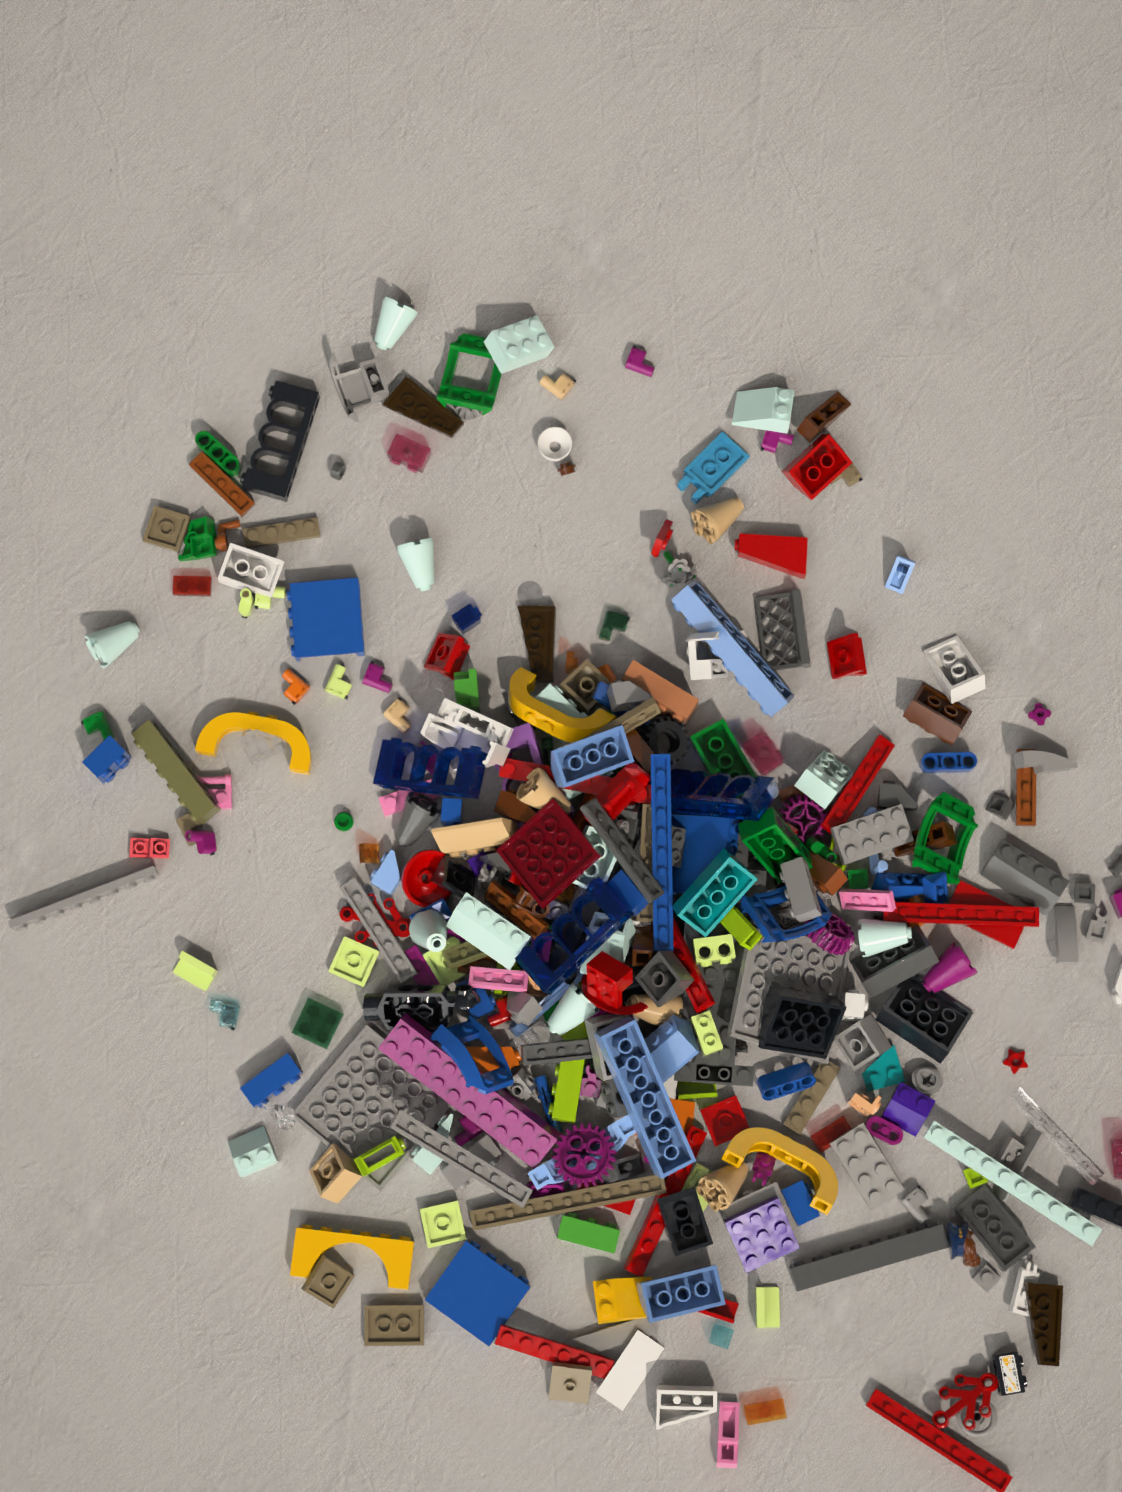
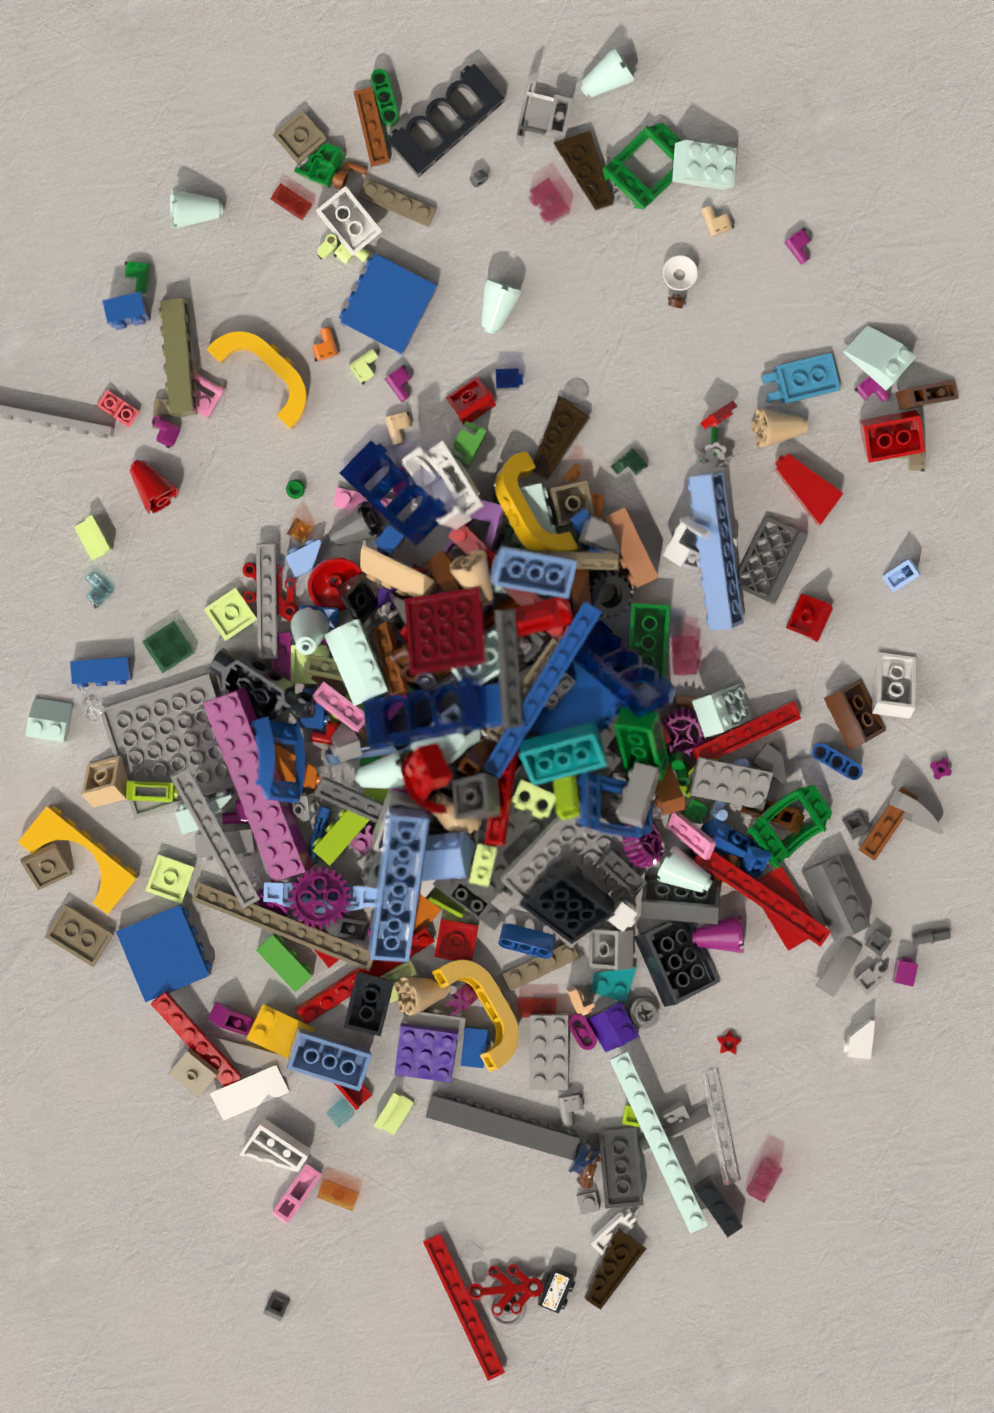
camera: 30 degrees right, 10 degrees up
none -> red cone [129,460,179,514]
none -> magenta slope [208,1002,256,1036]
none -> dark grey plate [596,848,647,897]

